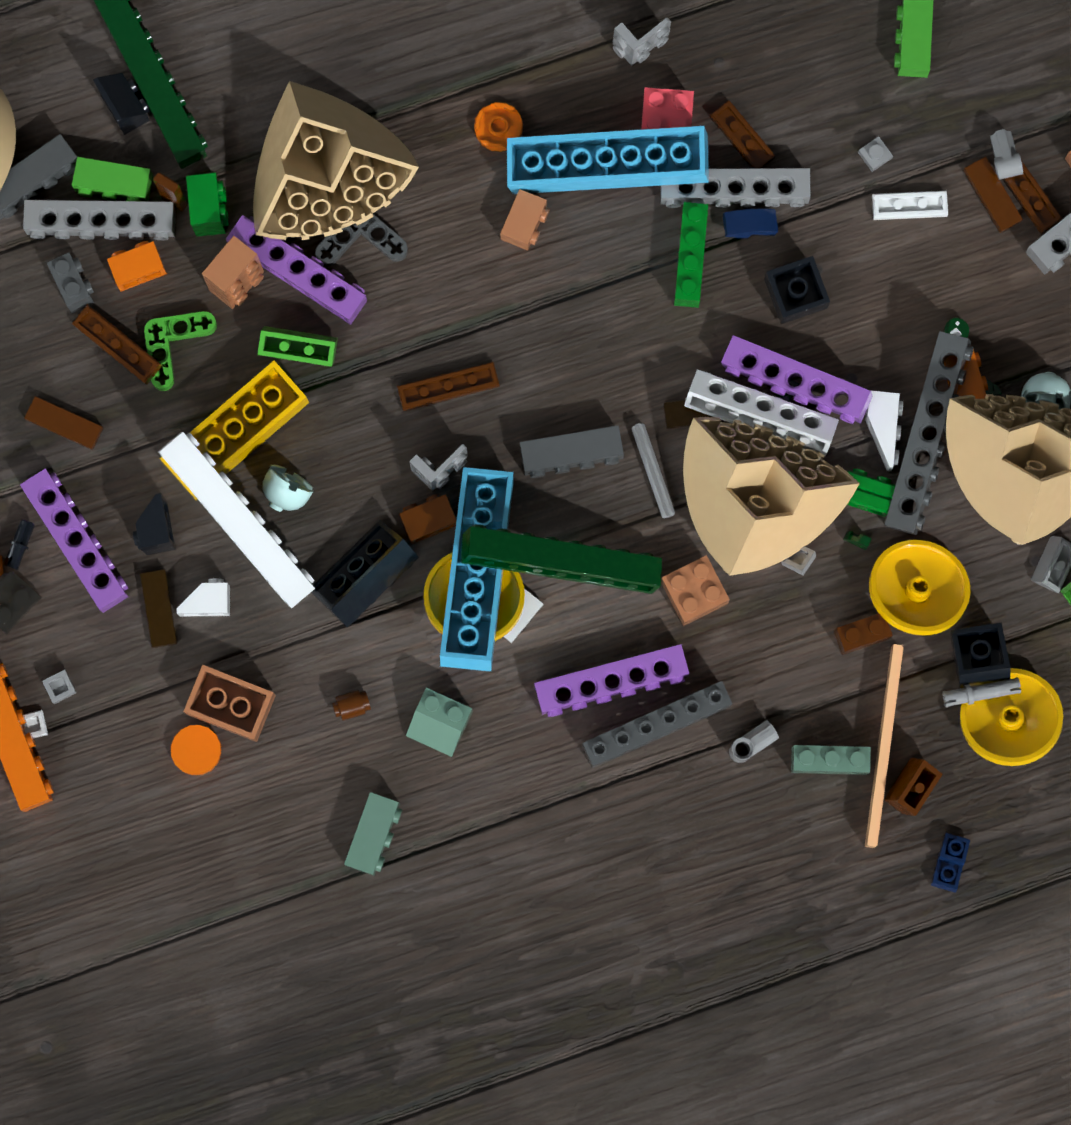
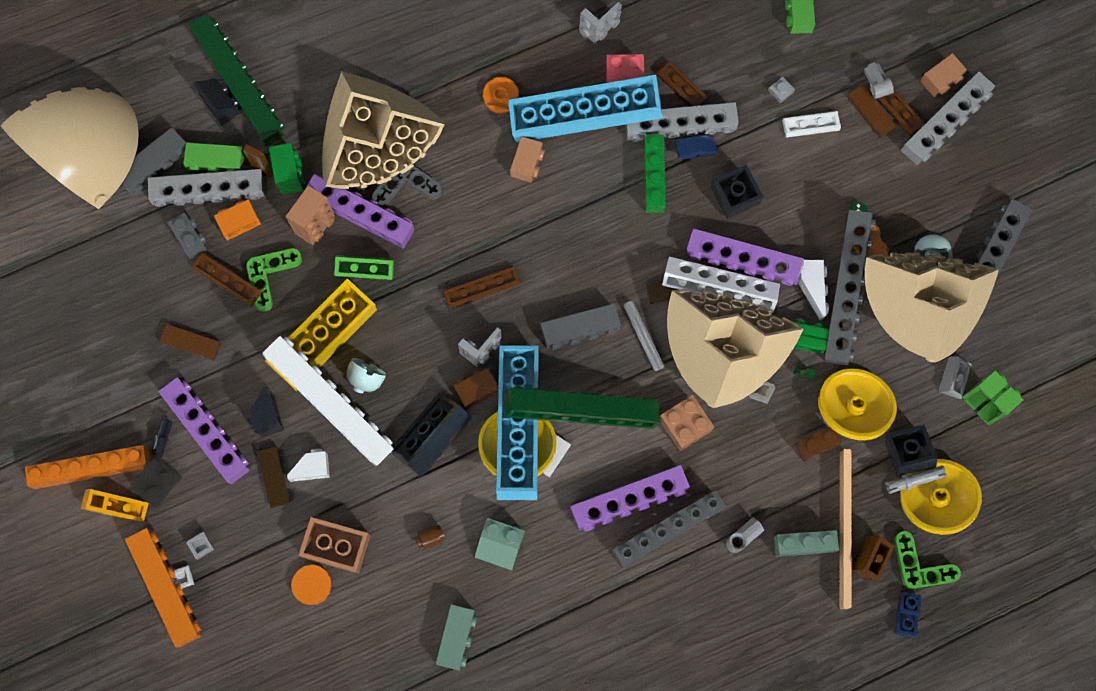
camera: 10 degrees left, 5 degrees down
none -> bright green beam [894,531,961,589]

